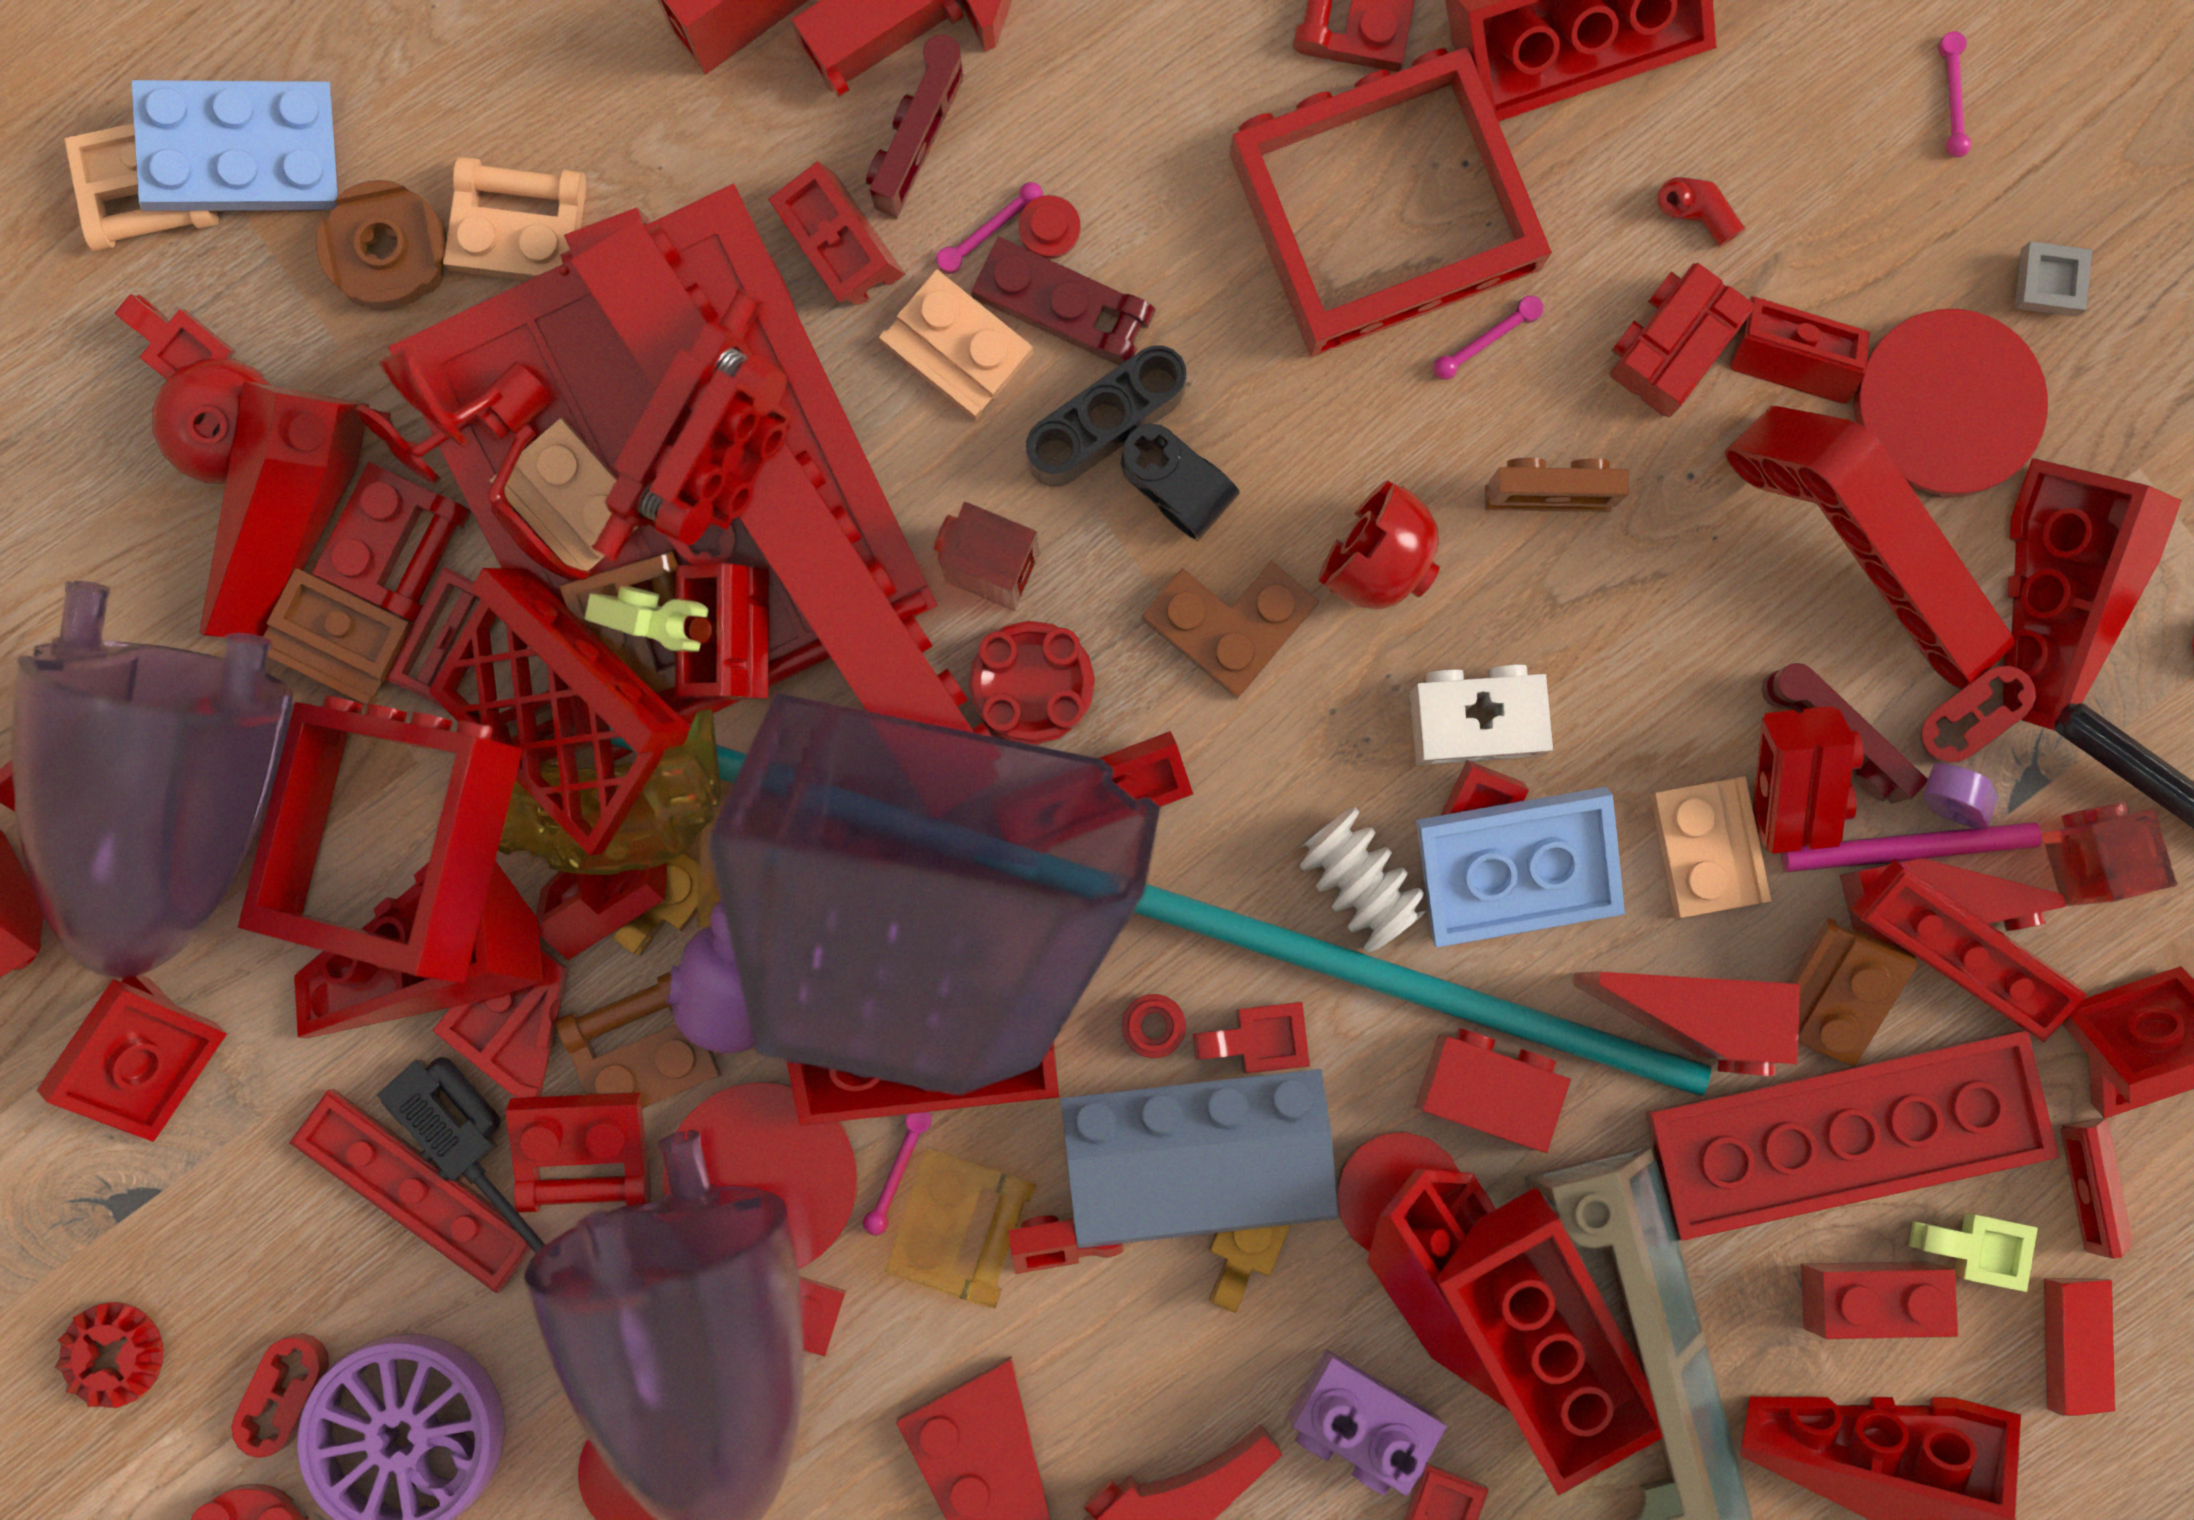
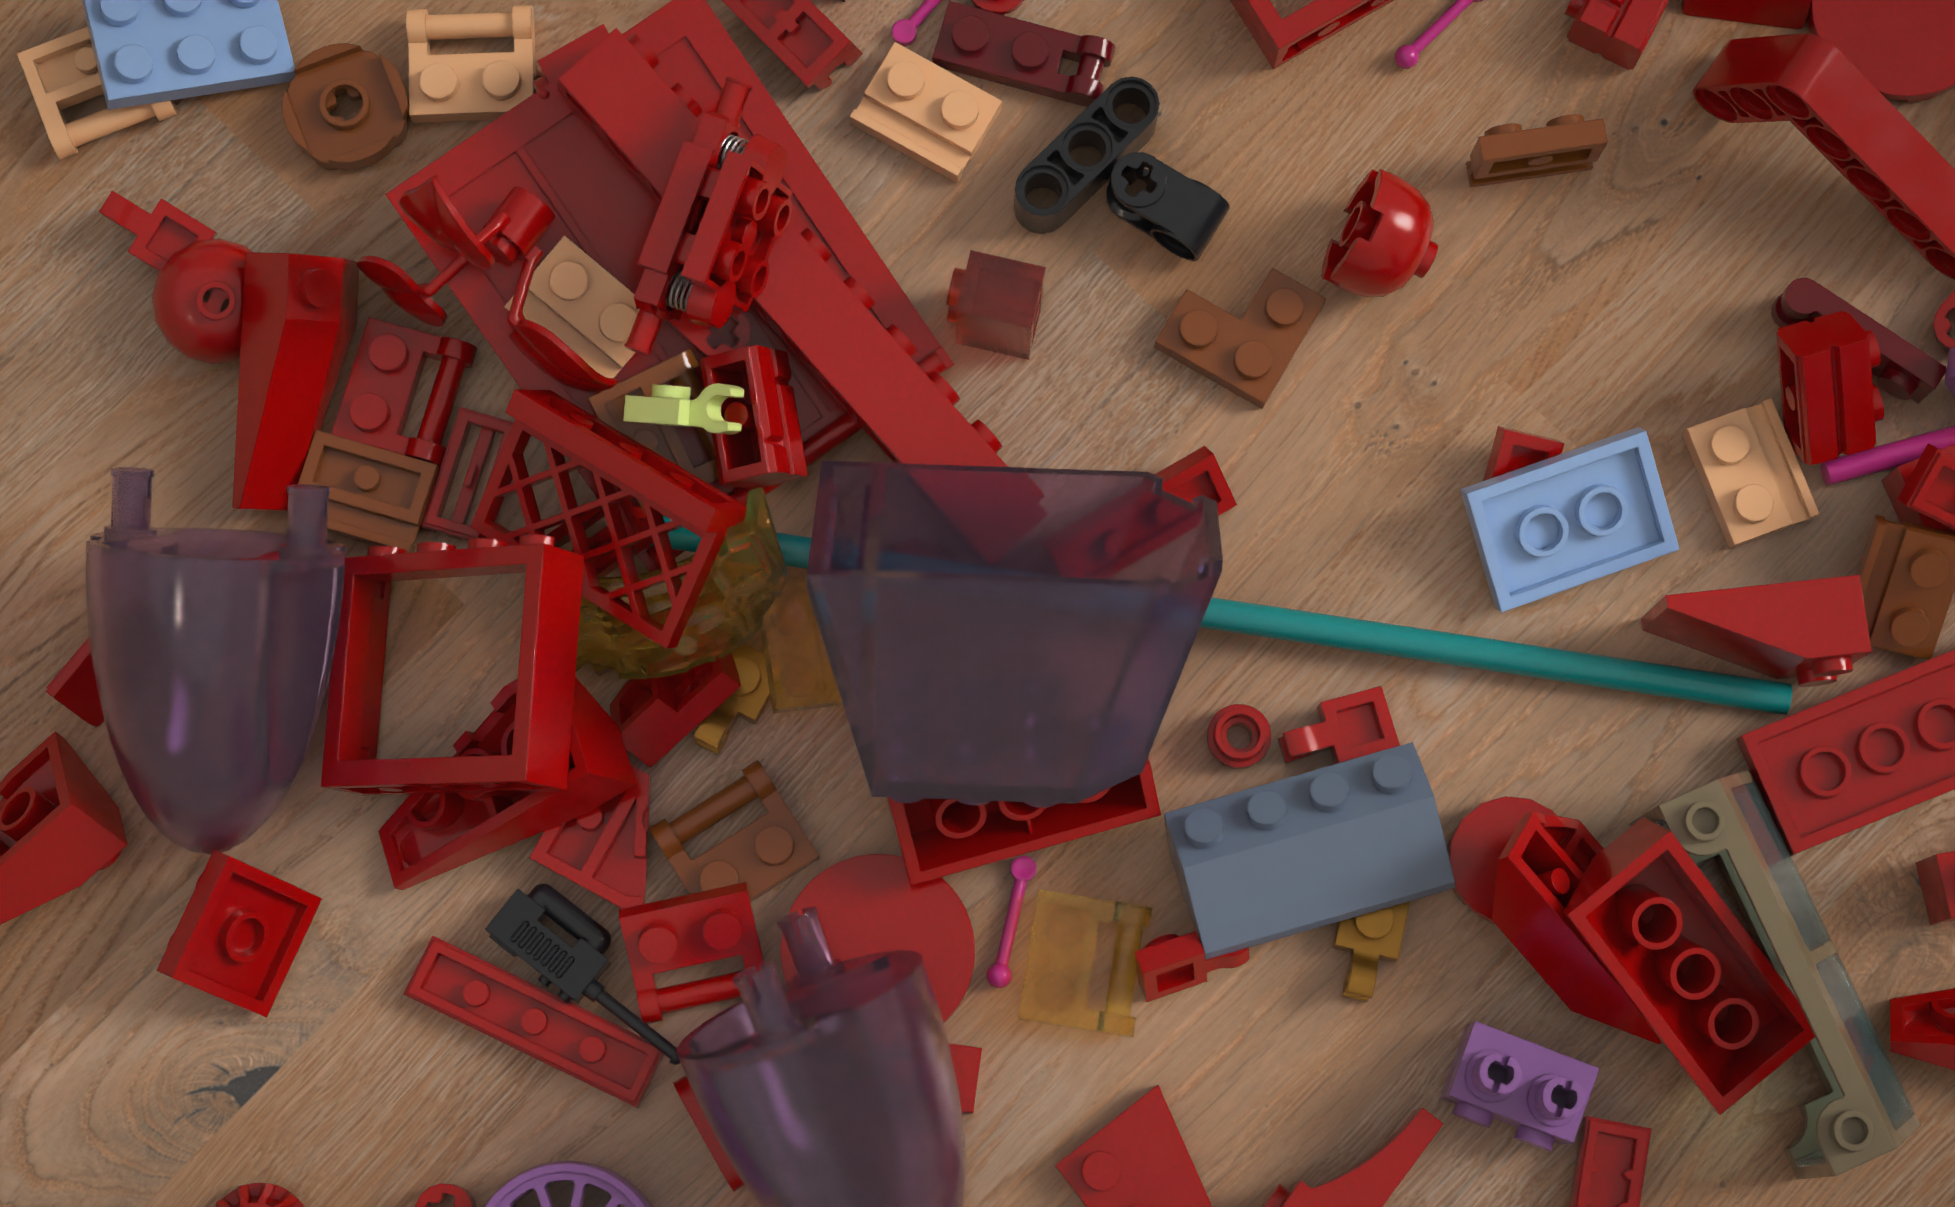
camera: 10 degrees left, 5 degrees down
medium lavender piece [667,893,789,1053] -> none
red dish [969,621,1095,745] -> none
white piece [1297,807,1427,953] -> none
white brick [1410,665,1553,766] -> none
red brick [1414,1028,1571,1154] -> none

